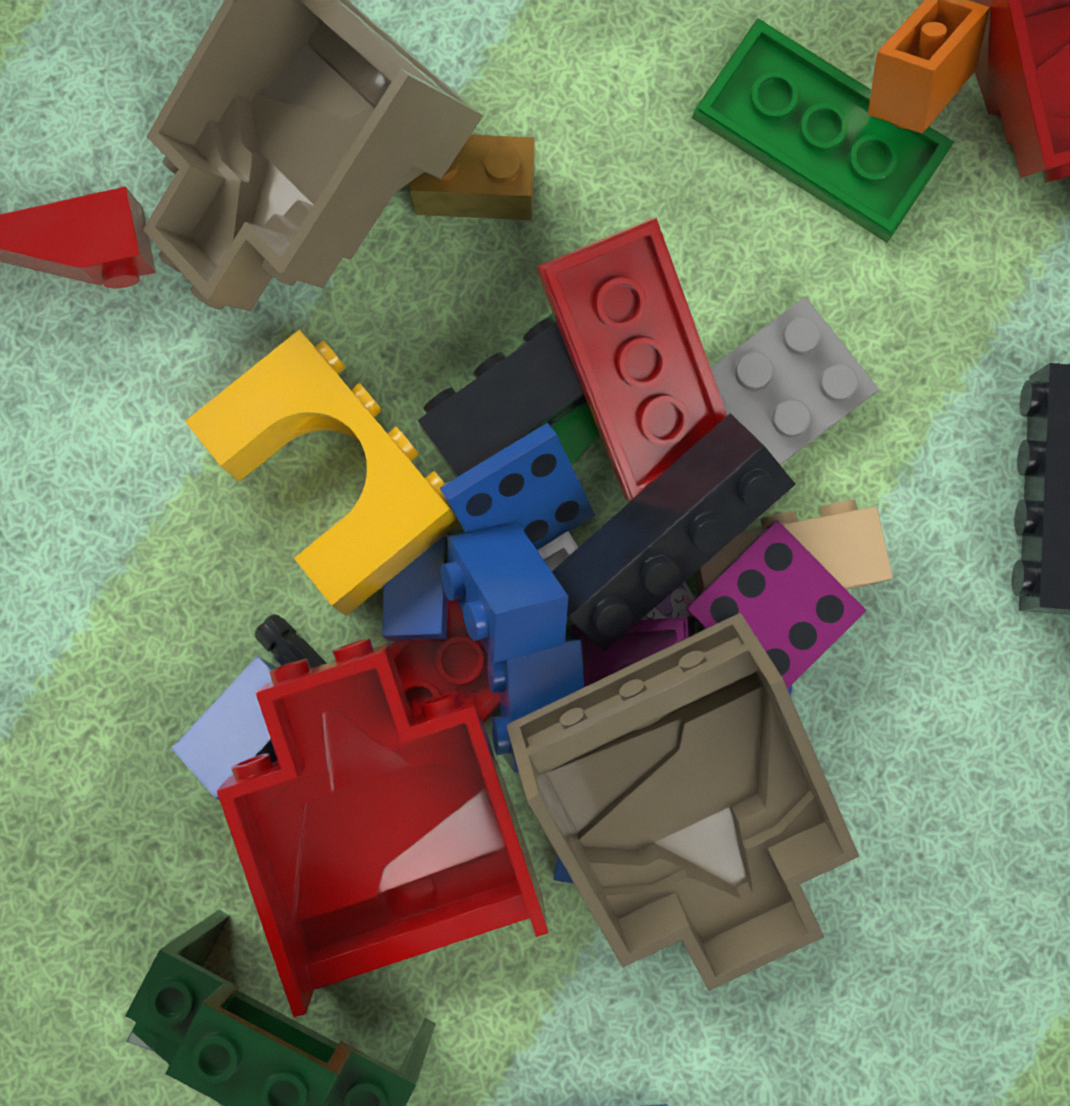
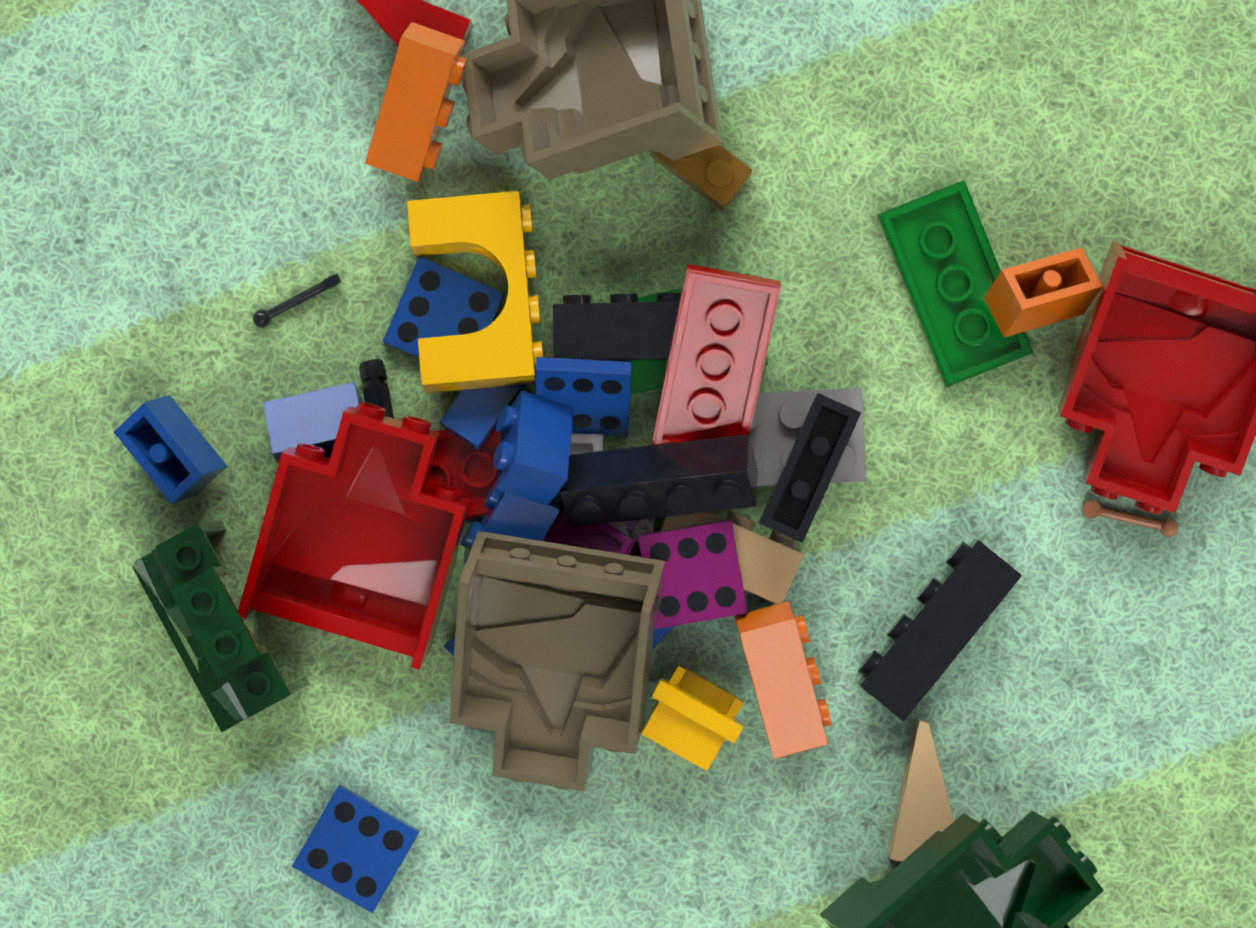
camera: 30 degrees right, 5 degrees up
none -> blue brick [114,395,228,504]
none -> black hinge [253,274,342,328]
none -> orange brick [365,22,468,182]
none -> blue tile [383,256,505,357]
none -> yellow plate [641,664,744,771]
none -> orange brick [734,601,832,759]
none -> black brick [758,393,861,543]

